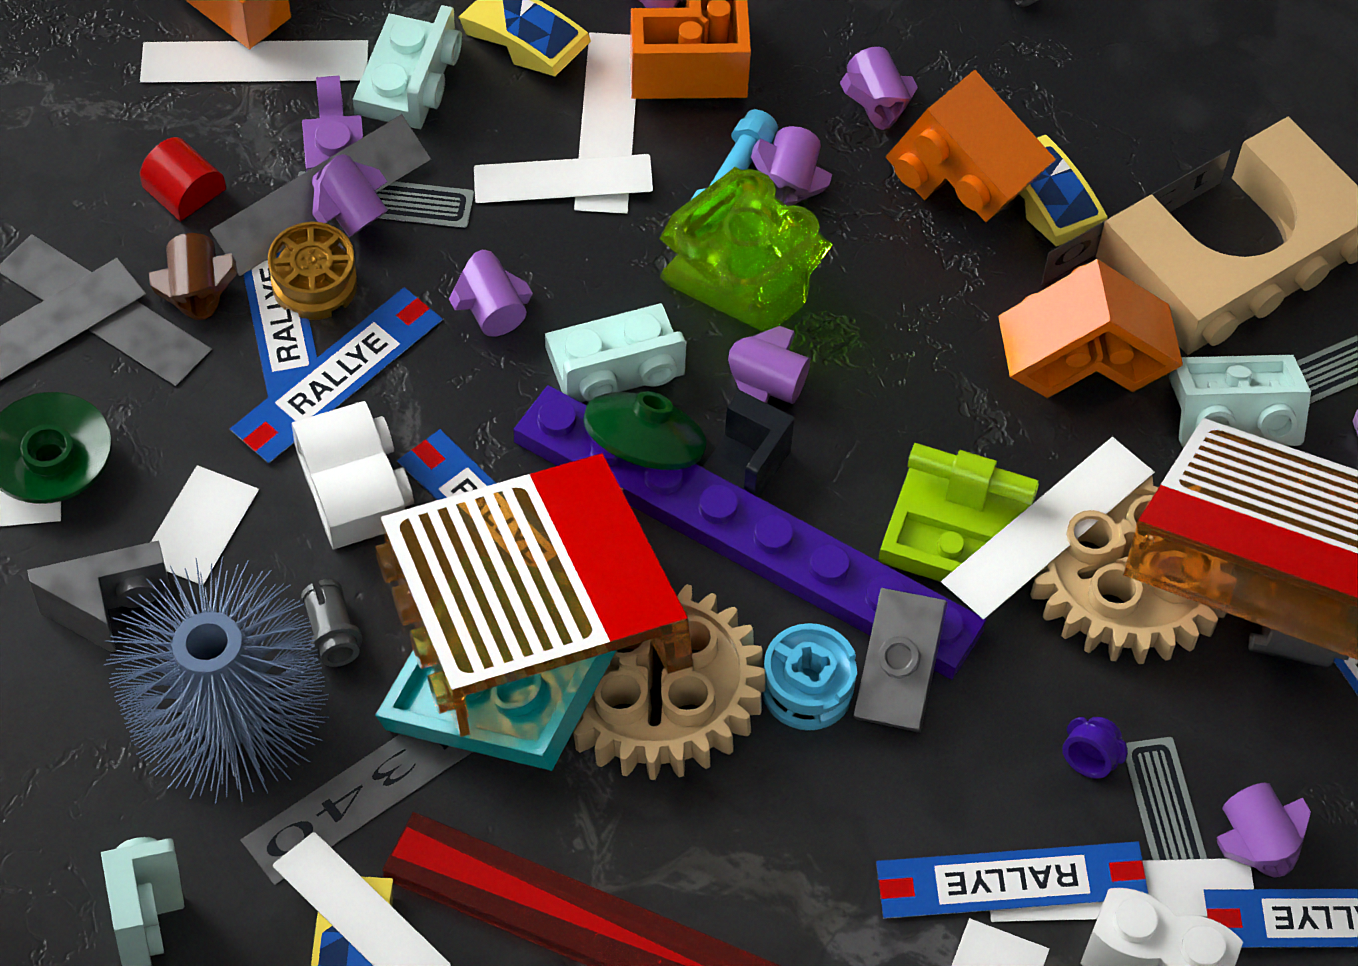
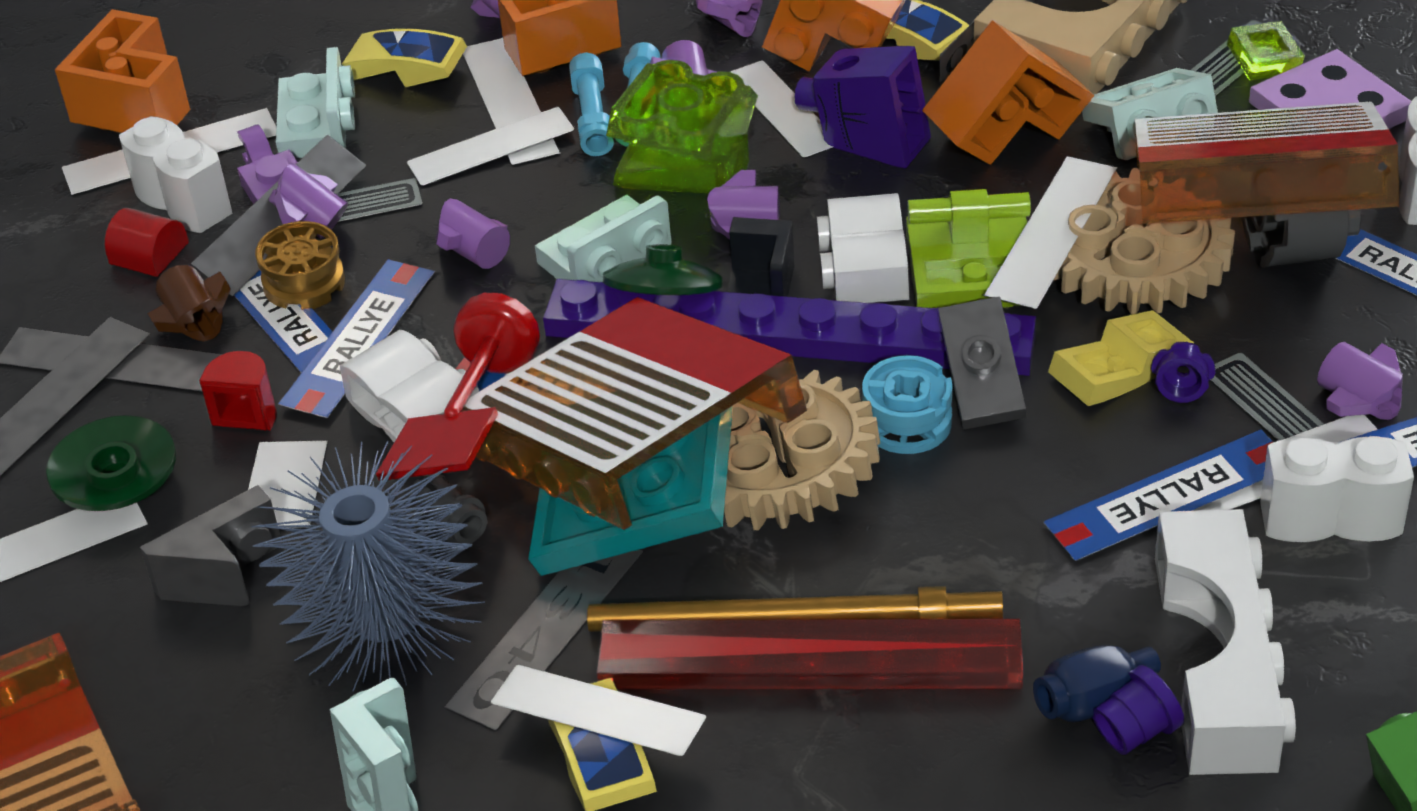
camera: 15 degrees left, 15 degrees down
none -> white brick [119,116,233,233]
none -> red brick [199,351,277,431]
none -> red piece [376,292,540,481]
none -> medium azure bar [569,52,614,156]
none -> pearl gold bar [587,586,1003,632]
none -> white sticker [726,61,834,158]
none -> dark purple torso [794,46,931,168]
none -> white brick [817,193,909,303]
none -> light yellow slope [1048,310,1194,406]

